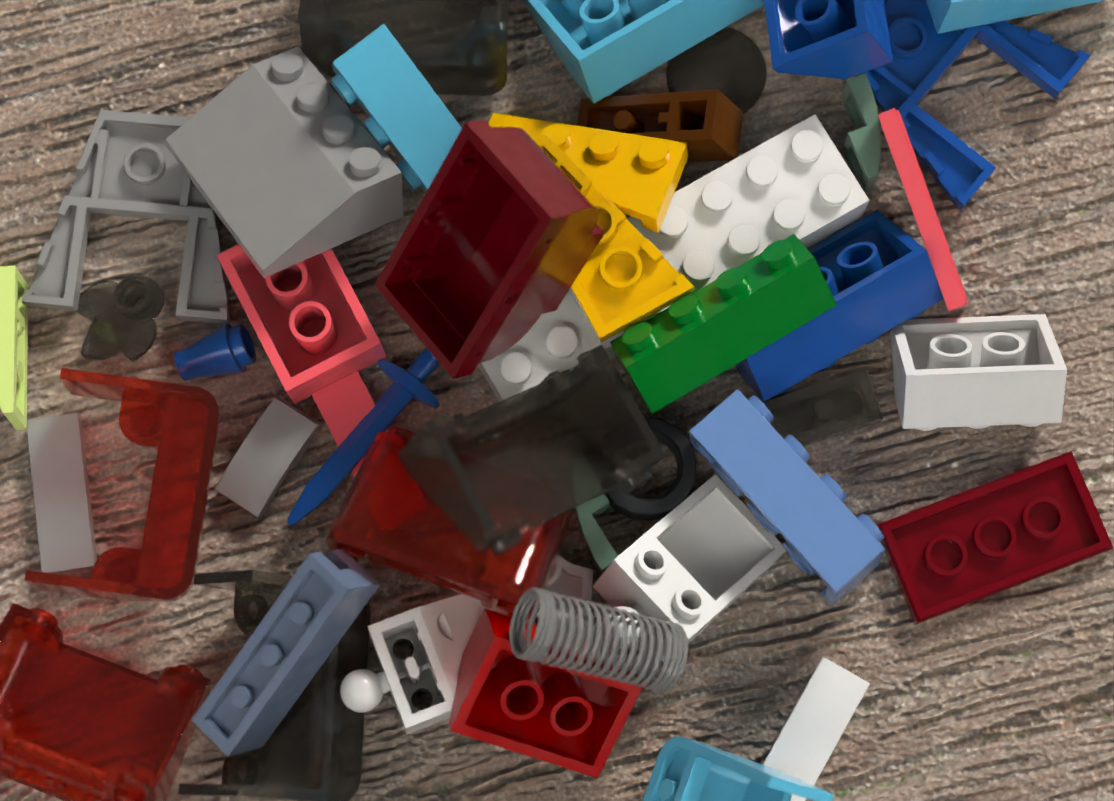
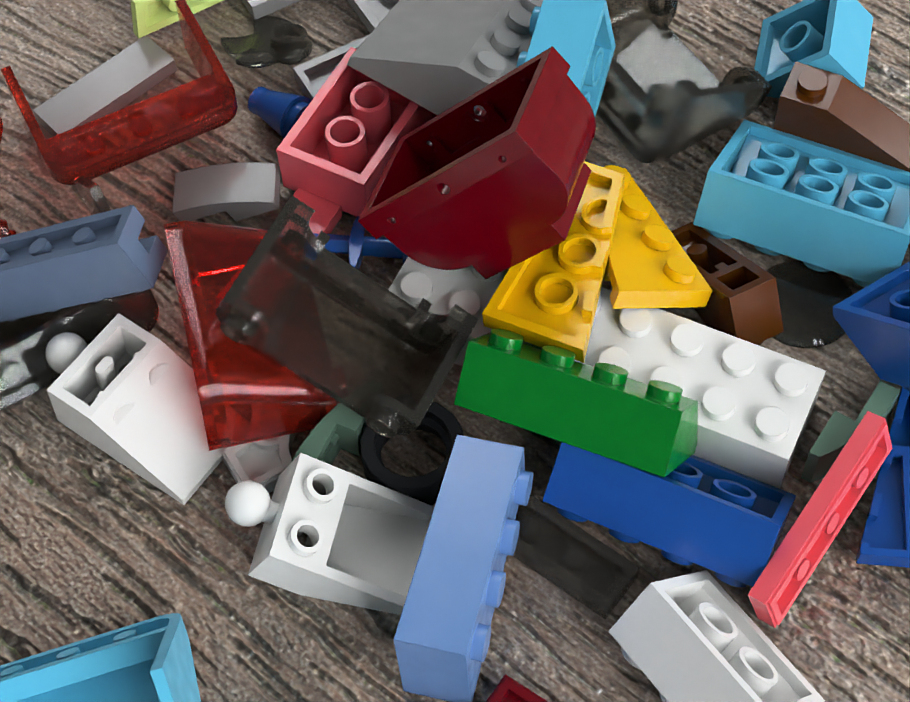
camera: 55 degrees right, 20 degrees down
red slope [448,608,643,778] -> none
light grey piece [509,587,688,693] -> none

